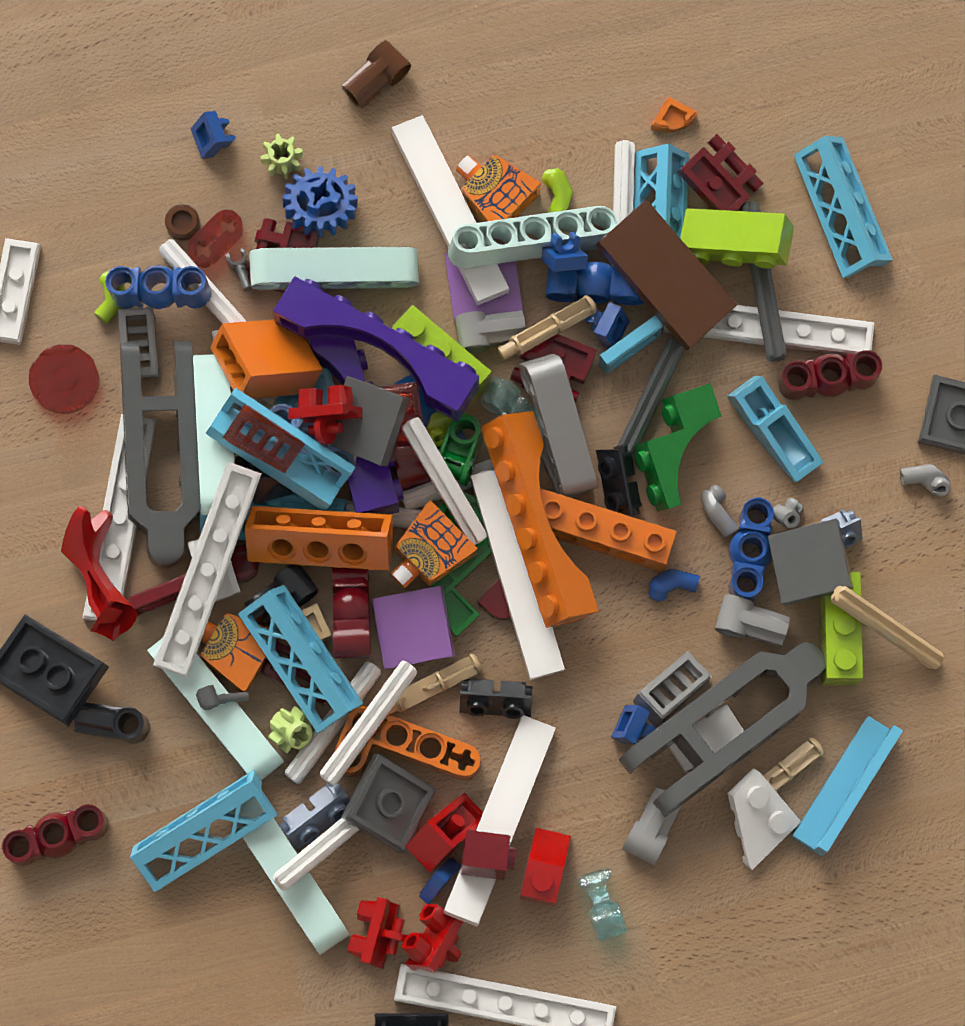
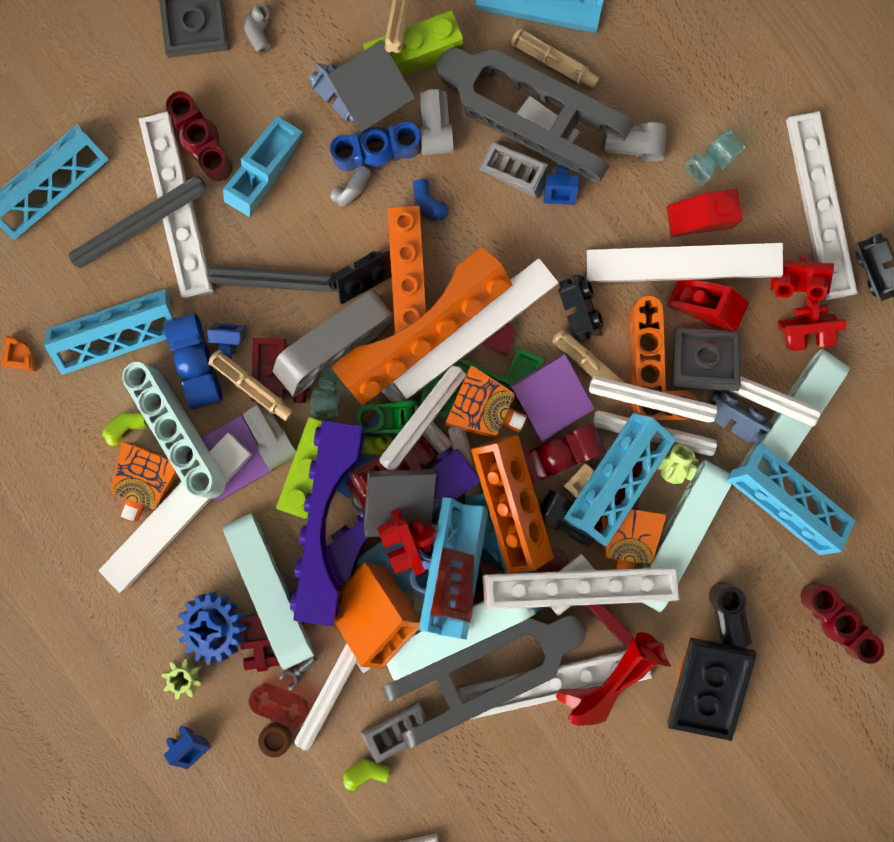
camera: 105 degrees left, 10 degrees up
clear red tile [29,344,99,414] -> none
blue piece [105,265,212,310] -> none
dark grey hand [196,685,249,710] -> none
reddish brown piece [342,40,412,109] -> none
blue tile [419,858,461,904] -> none
dark red brick [460,830,516,880] -> none
blue tile [542,232,588,272] -> none
reddish brown tile [595,199,737,350] -> none
medium azure tile [598,315,663,374] -> none
white axle [611,140,635,267] -> none
green arch [635,383,722,512] -> none
dark red plate [677,134,764,211] -> none
lime brick [680,208,794,269] -> none
white wing [727,768,801,870] -> none
light grey arm [773,498,804,529] -> none

